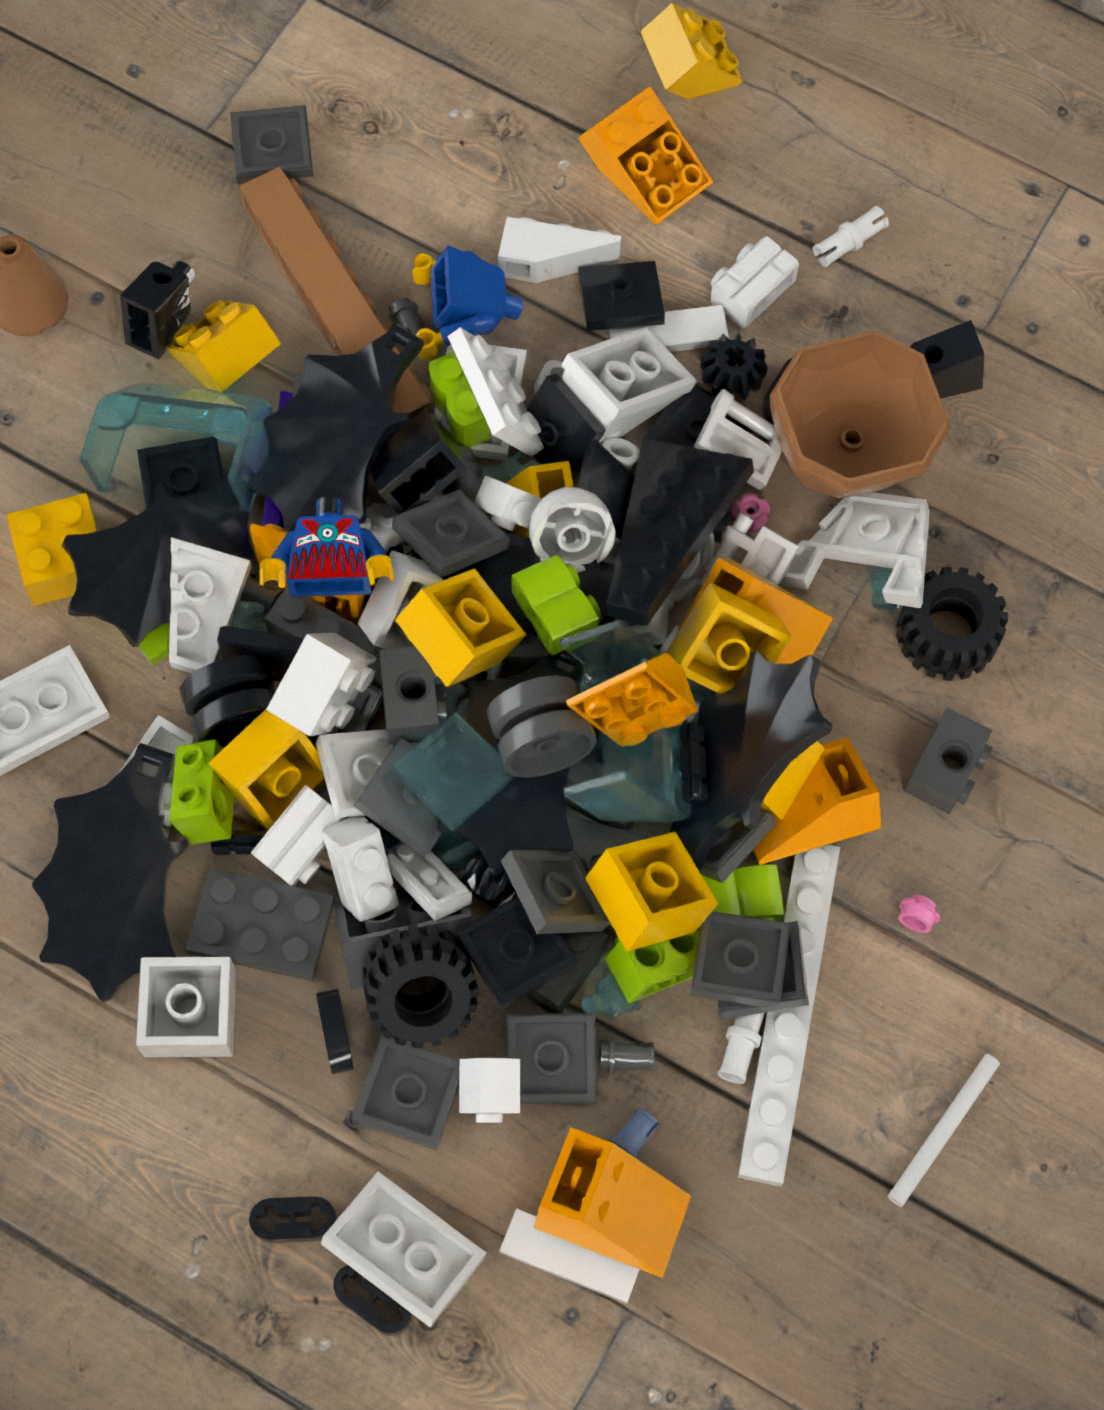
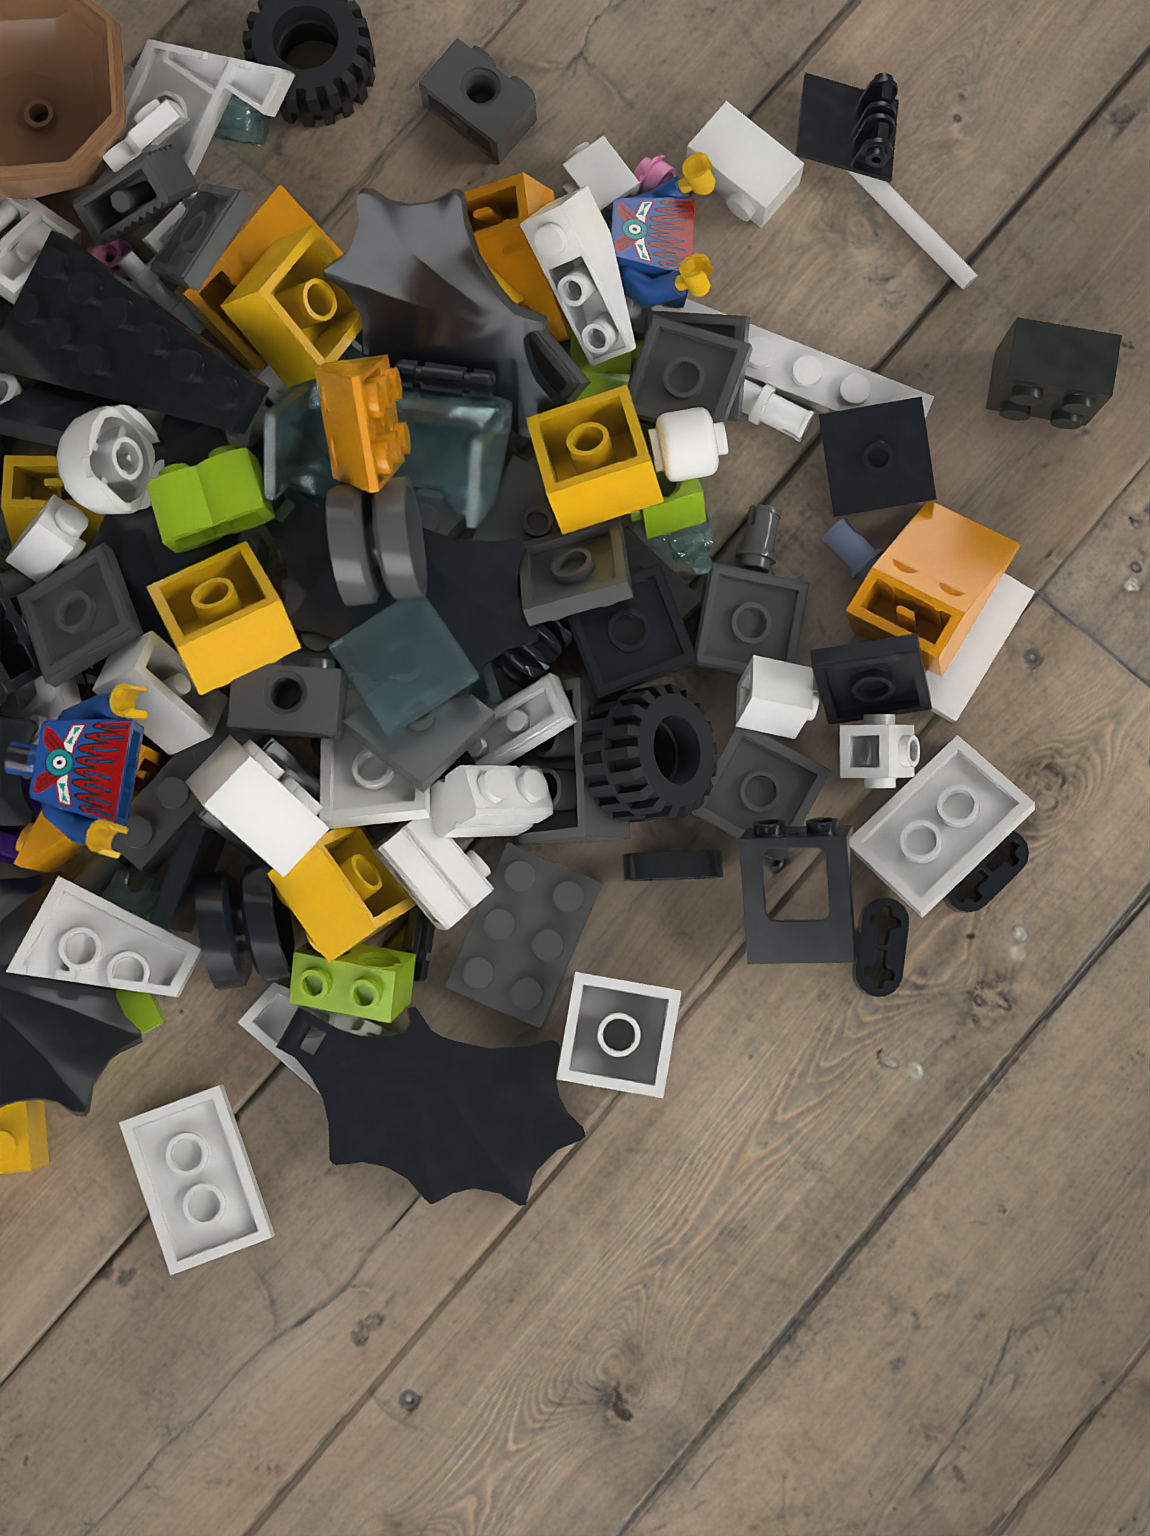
camera: 75 degrees left, 15 degrees up
none -> dark grey brick [73,143,199,246]
none -> white plate [103,99,190,173]
none -> dark grey plate [150,183,256,291]
none -> white slope [520,185,636,367]
none -> white brick [561,135,640,225]
none -> torso [608,152,716,308]
none -> white head [648,407,728,482]
none -> white brick [686,101,805,228]
none -> black window [739,817,860,964]
none -> black hinge [795,73,899,183]
none -> black plate [810,633,932,725]
none -> black plate [818,396,937,517]
none -> white brick [839,714,920,788]
none -> pearl dark grey brick [986,317,1122,429]

